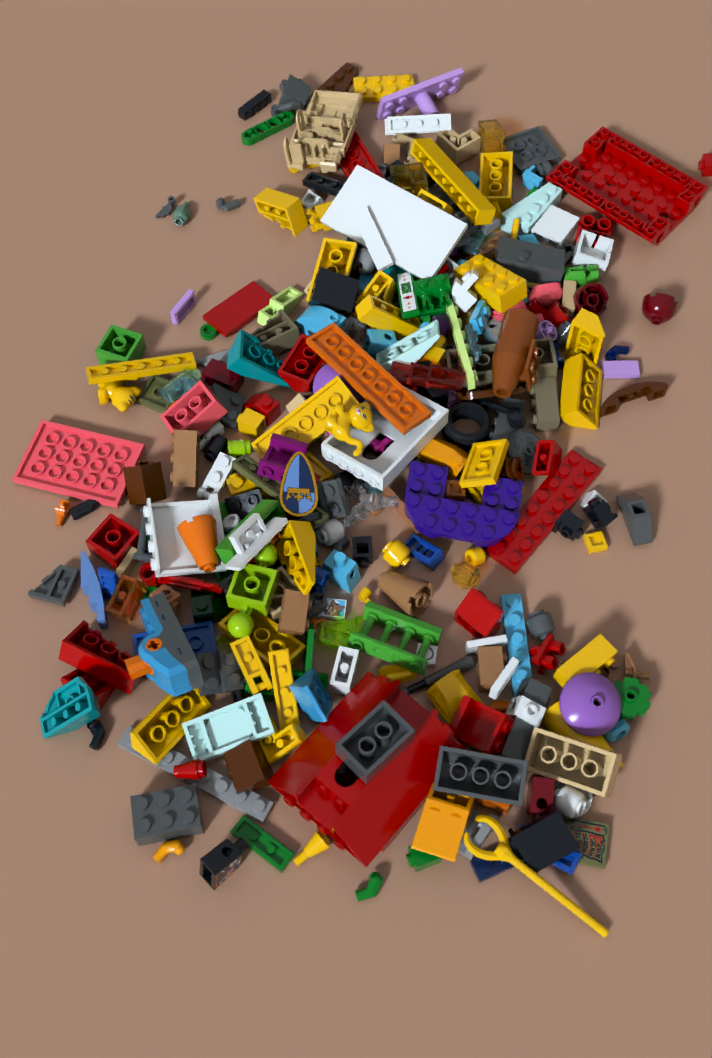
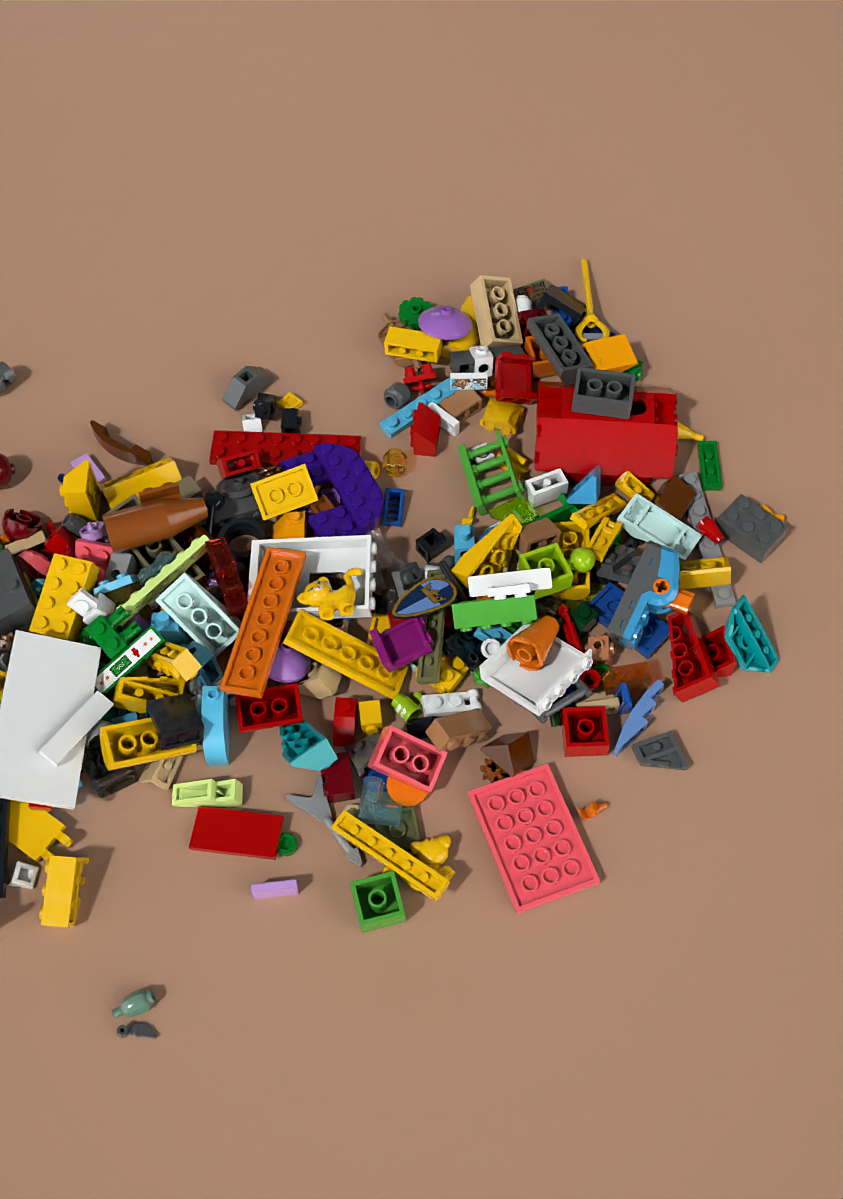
camera: 125 degrees left, 0 degrees up
black piece [69,497,103,520] -> none
black torso [200,838,249,890] -> none
dark grey arm [216,198,241,211] -> none
dark tan wedge [251,309,300,356] -> none
green arm [355,872,383,902] -> none
medium nougat cone [378,571,434,618] -> none
yellow head [382,540,411,568] -> none
dark grey piece [400,655,476,696] -> none

